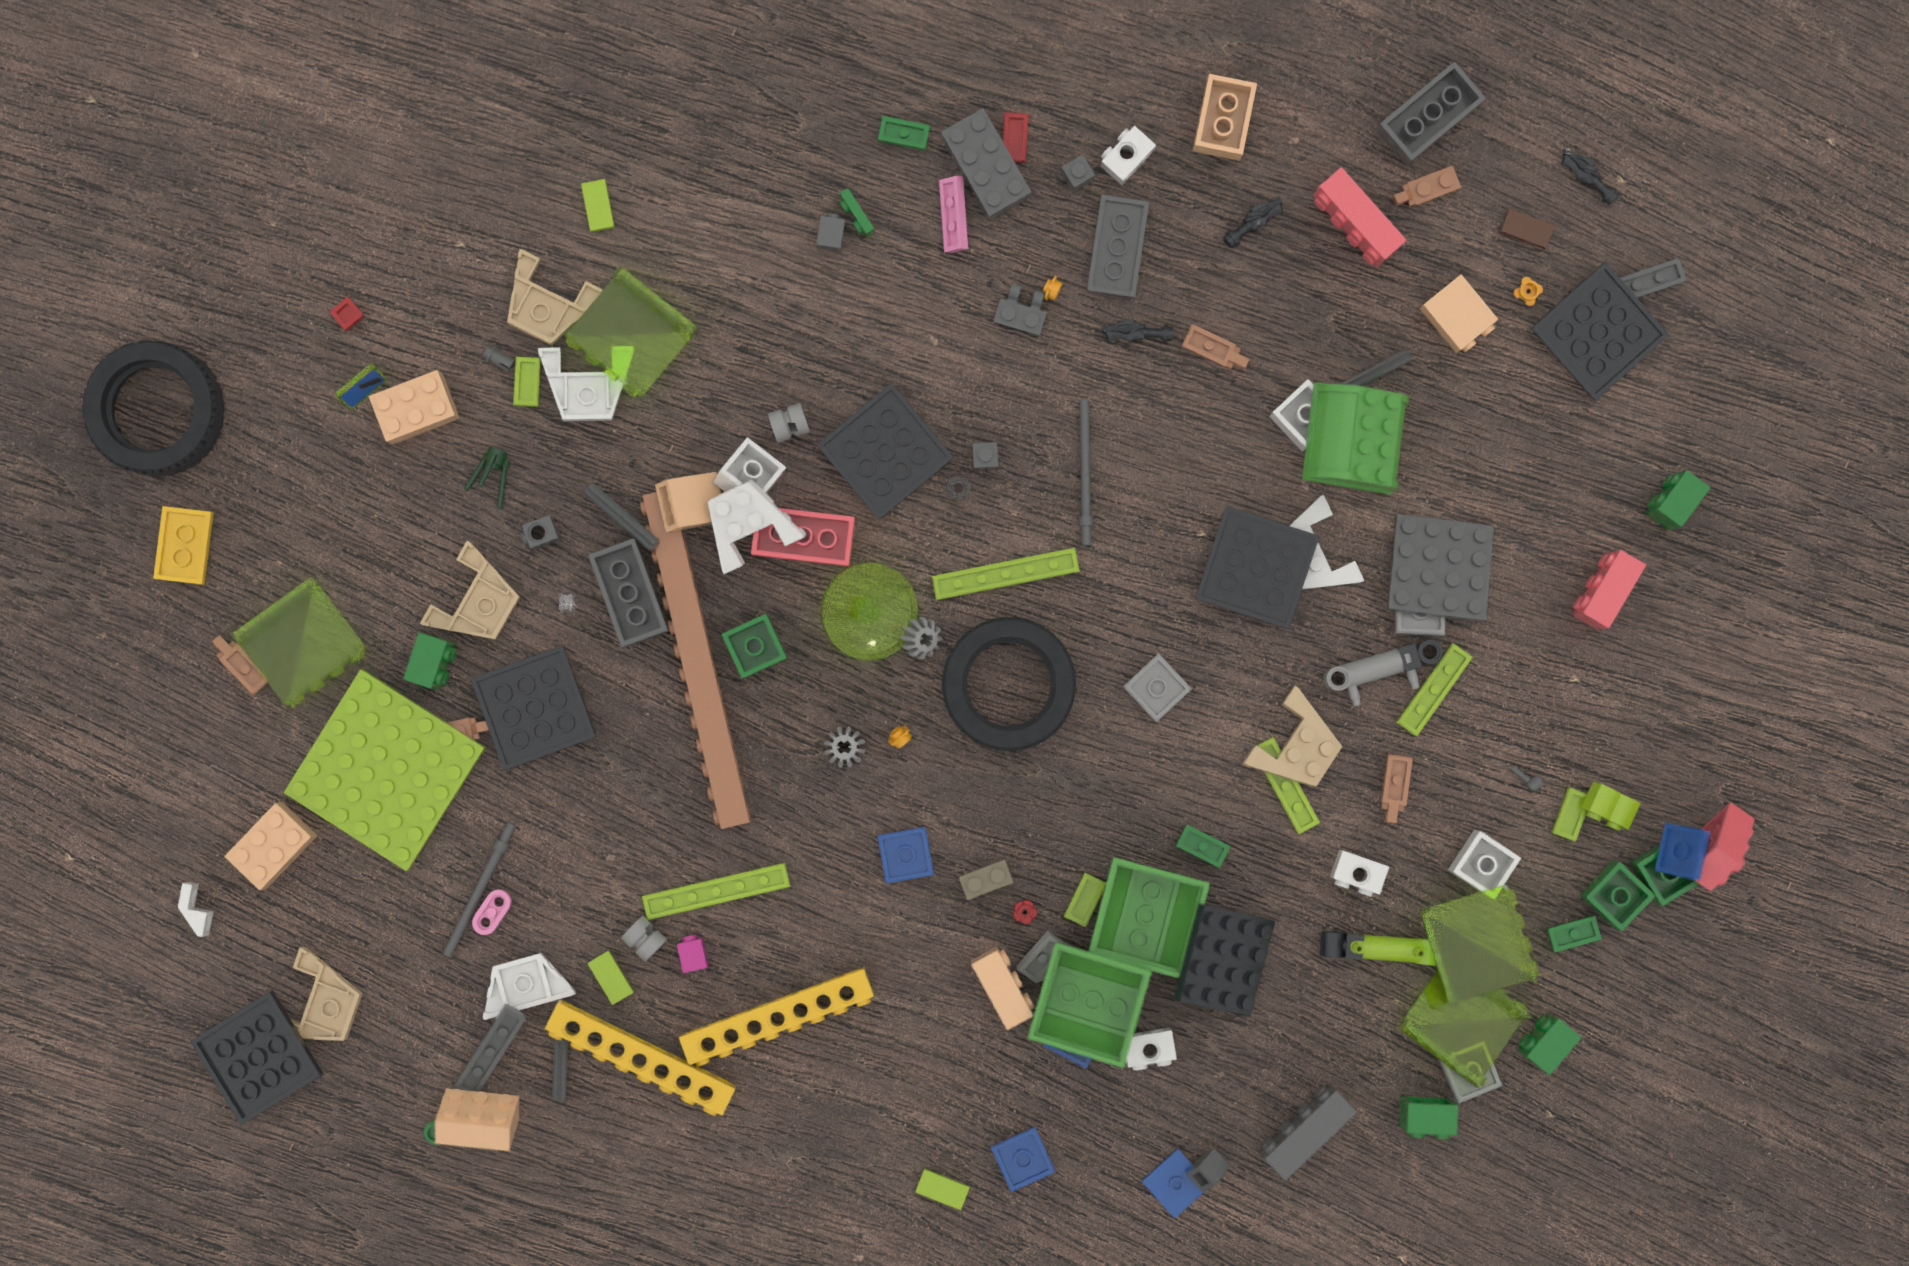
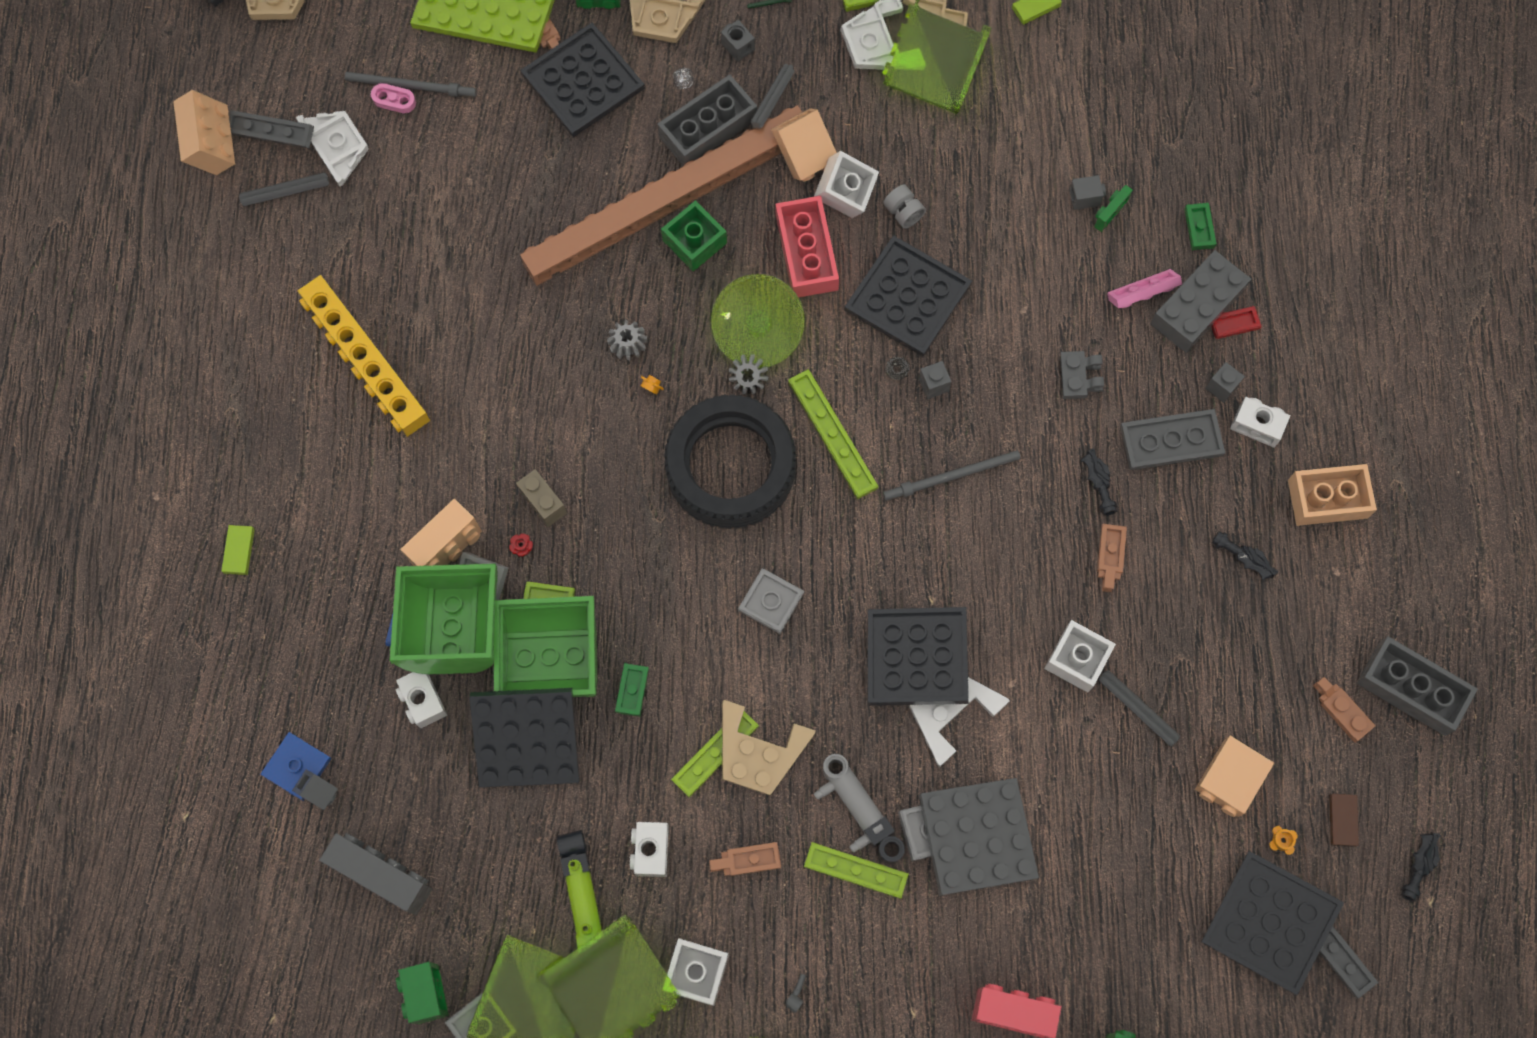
camera: 75 degrees right, 15 degrees down
yellow brick [545,999,736,1116] -> none
lime tile [587,950,634,1005] -> none
light grey wheel [621,916,667,962] -> none
lime tile [642,863,790,920] -> none
dark pink brick [677,934,709,973] -> none
white wing [708,479,806,574] -> none
blue plate [877,826,934,884] -> none
blue plate [991,1126,1056,1192] -> none
light orange plate [1042,276,1063,301] -> none
bright green container [1302,382,1409,494] -> none
coral brick [1313,167,1407,267] -> none

